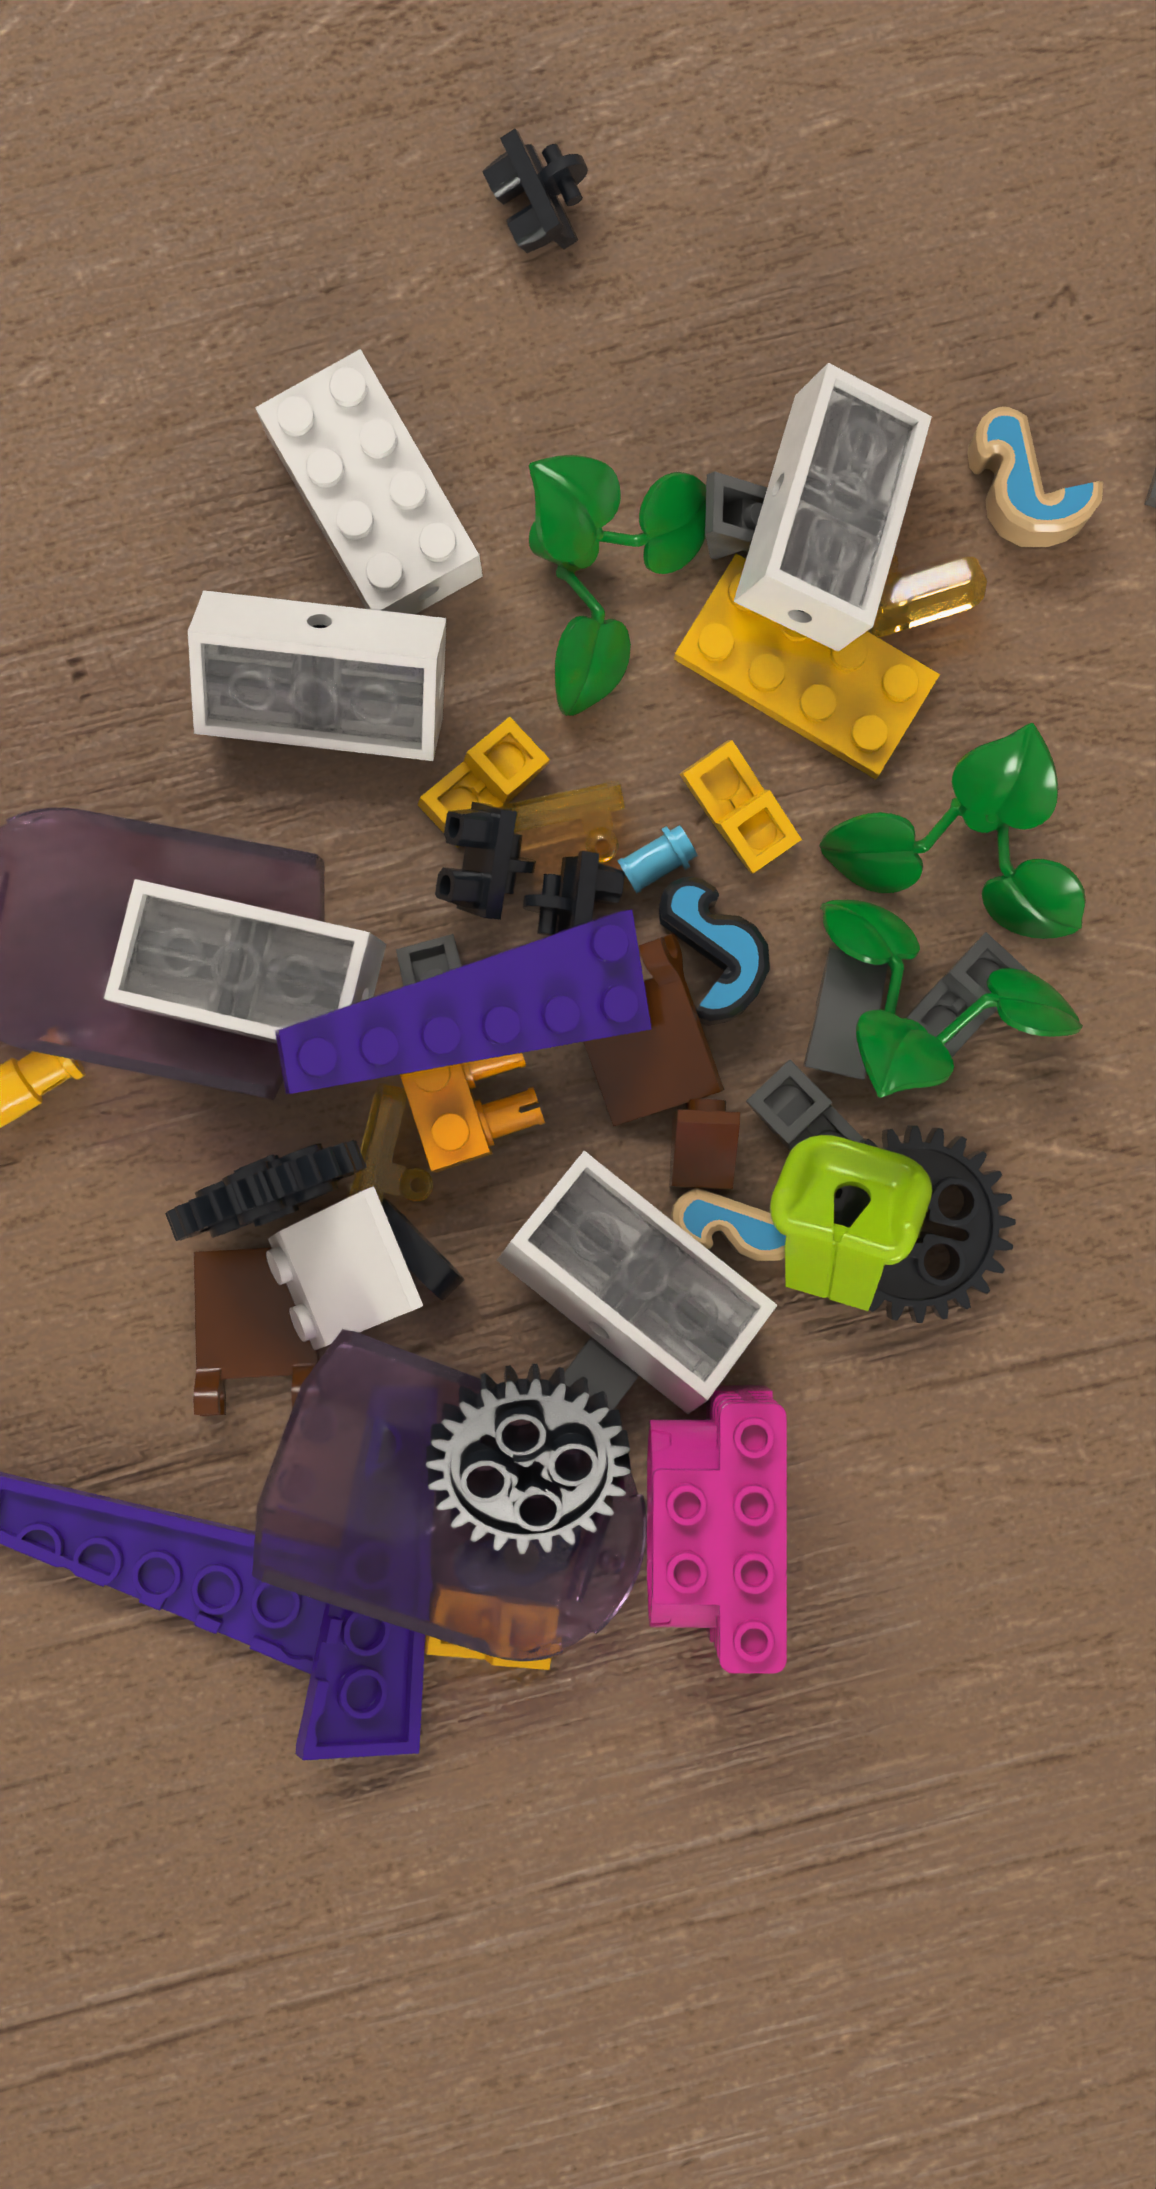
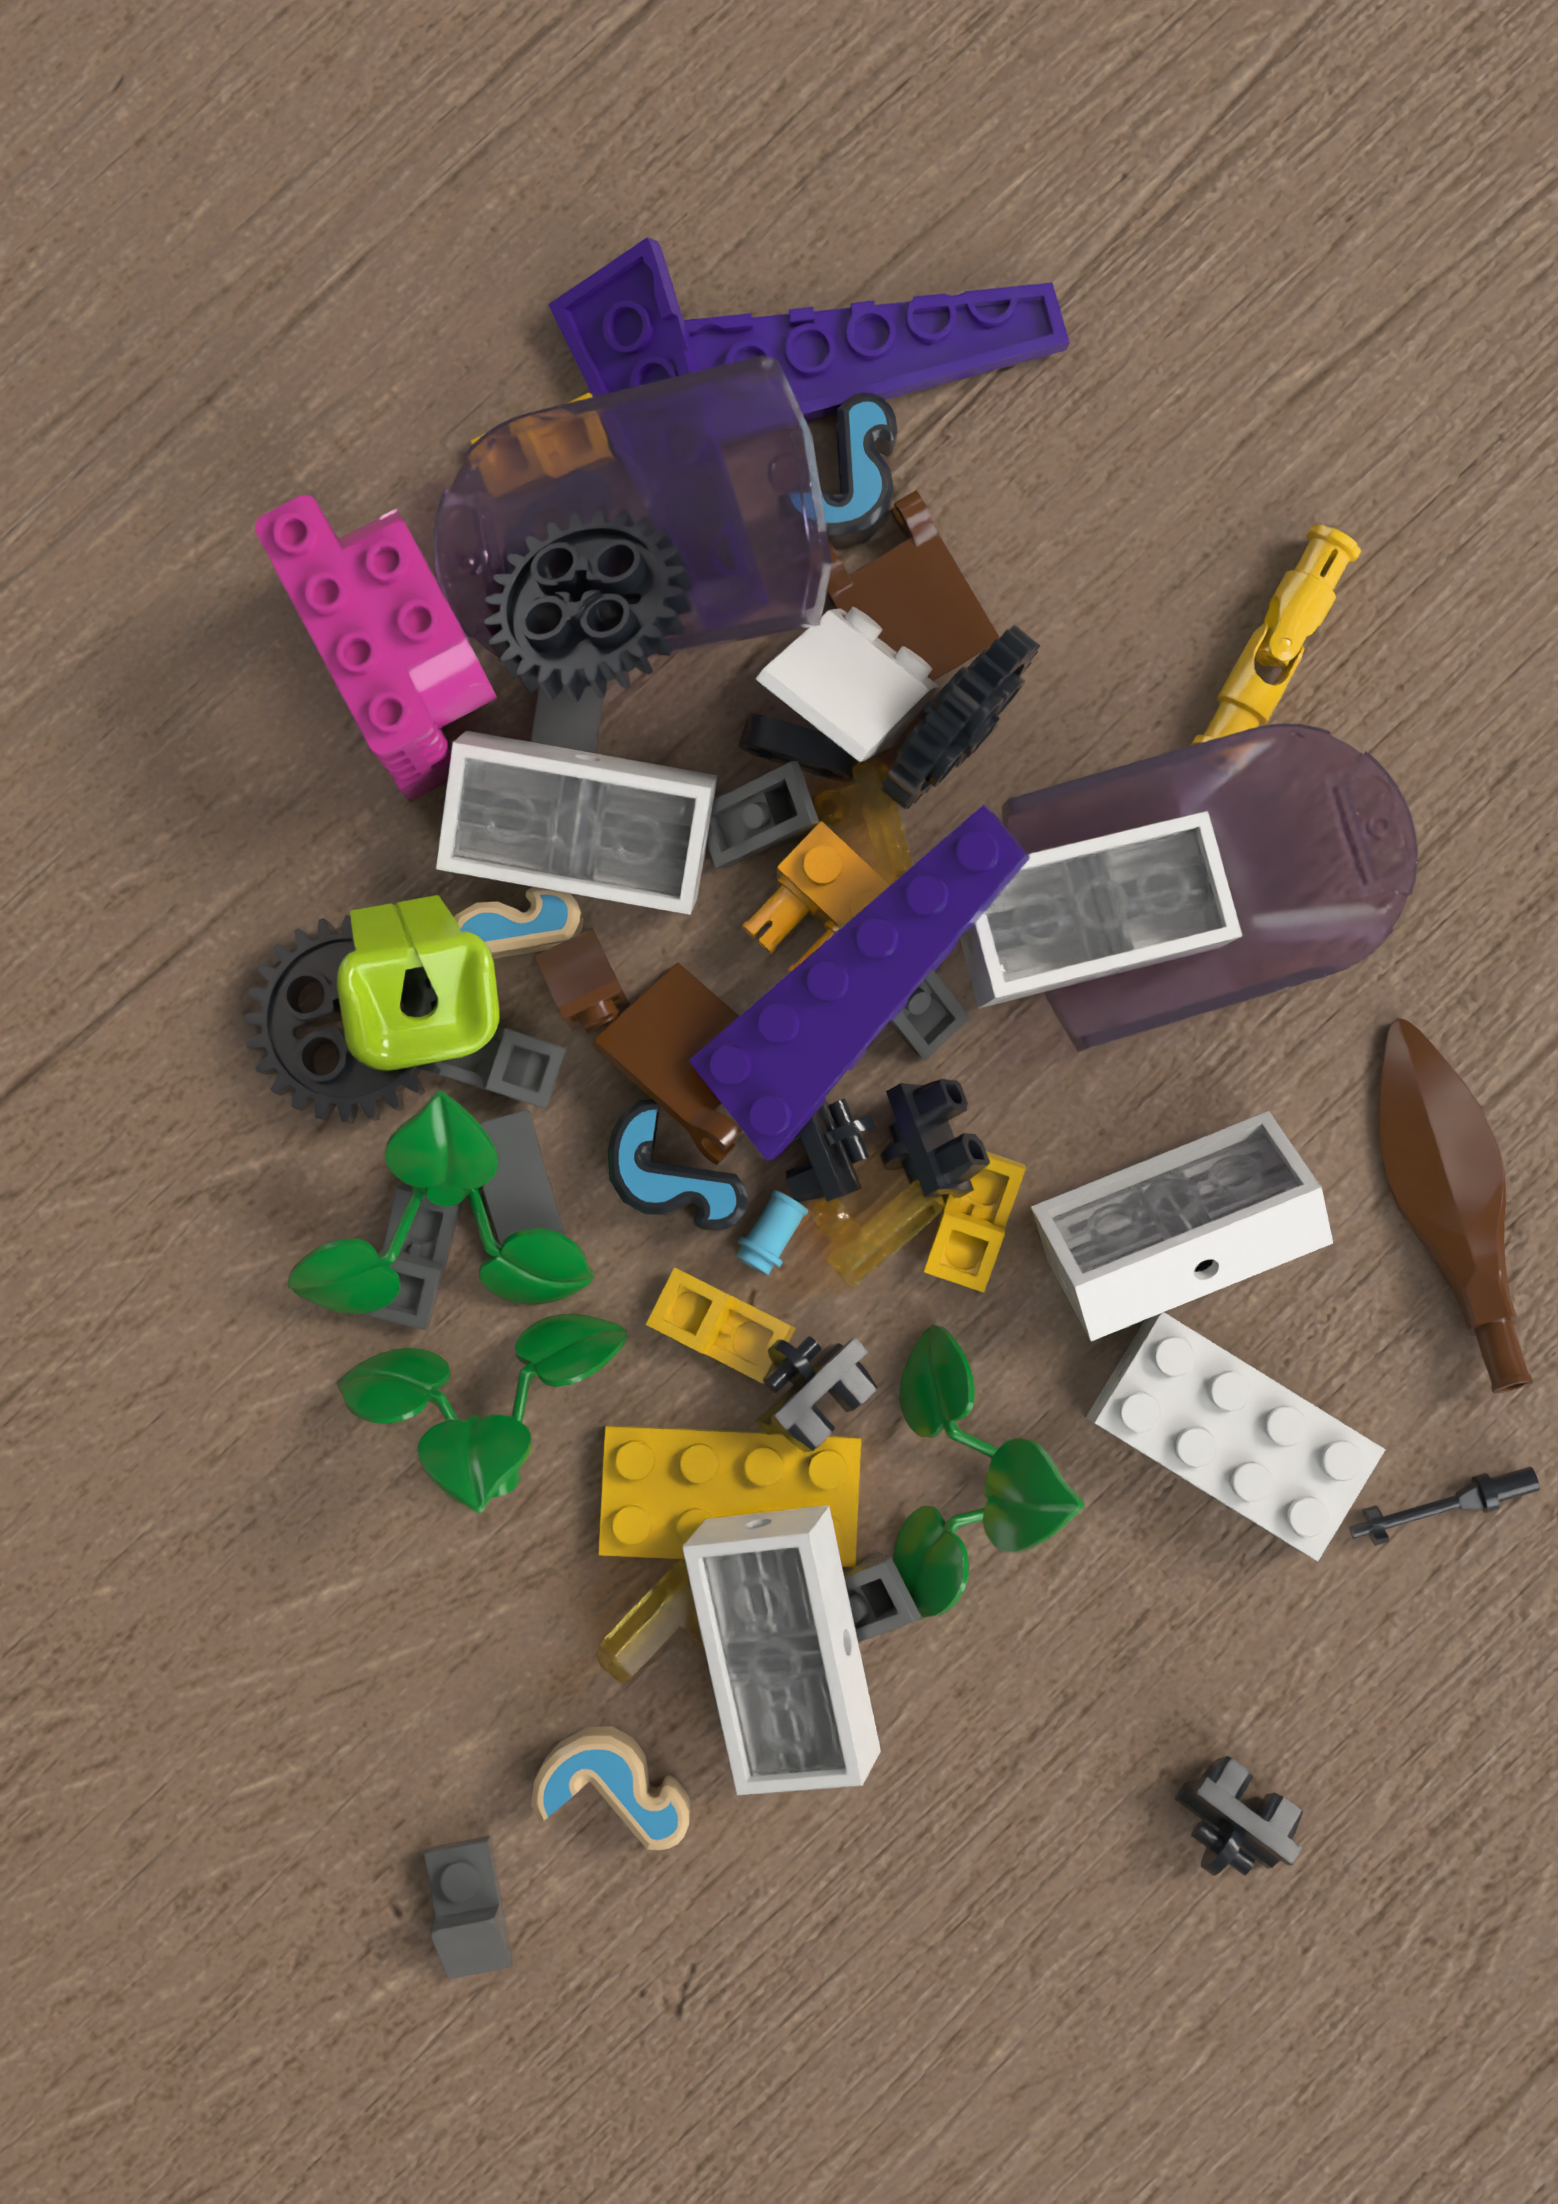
camera: 145 degrees right, 0 degrees up
none -> dark grey slope [707,761,819,868]
none -> black hips [755,1336,877,1453]
none -> black animal [779,392,898,550]
none -> black piece [1349,1466,1540,1546]
none -> reddish brown animal [1379,1018,1533,1394]

